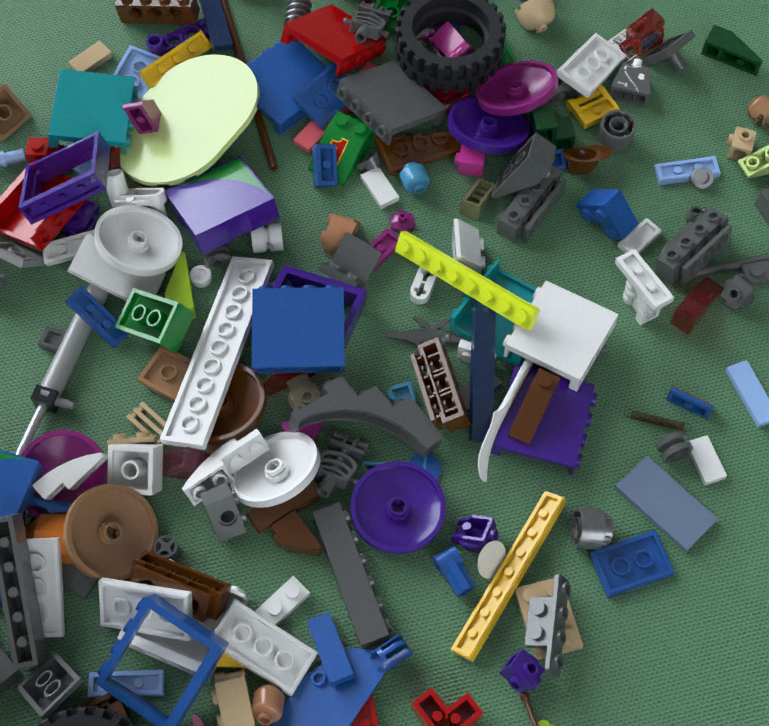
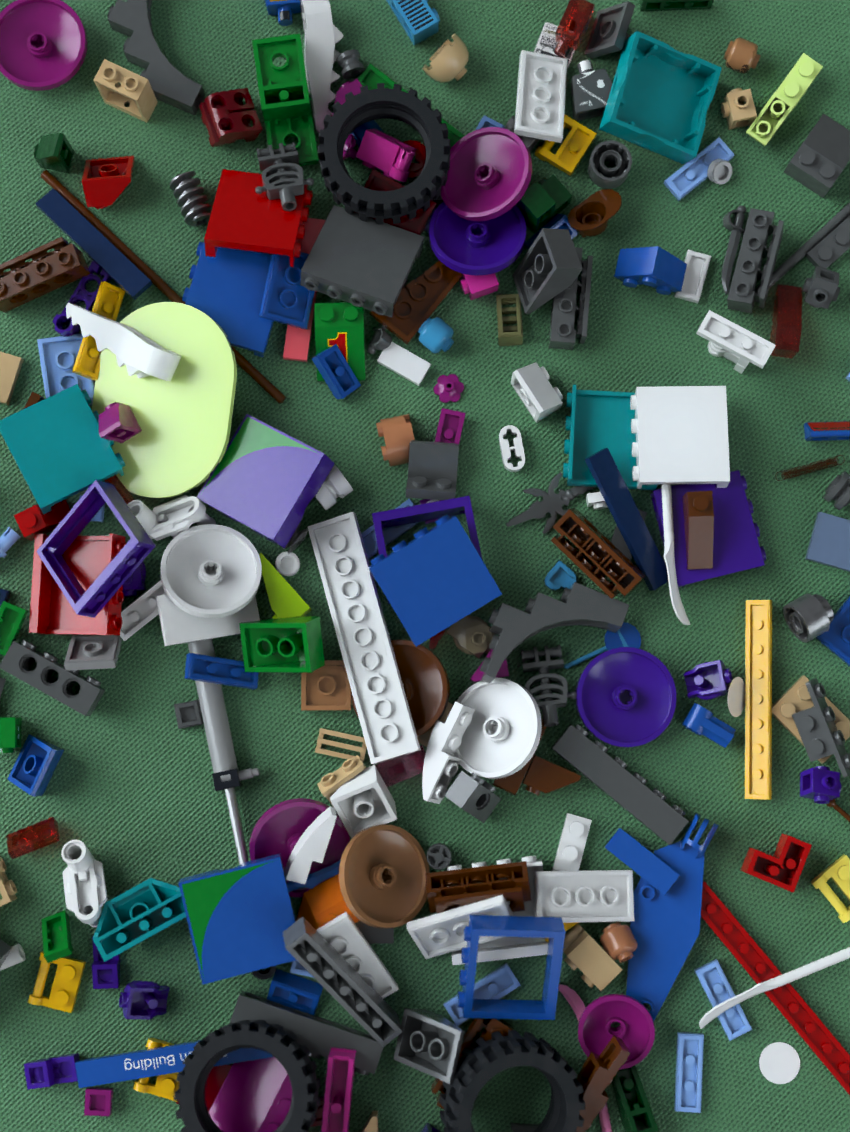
camera: 30 degrees left, 20 degrees up
neon yellow plate [395,231,540,331] -> none
none -> white animal [66,303,182,381]
none -> teal tile [599,31,722,164]

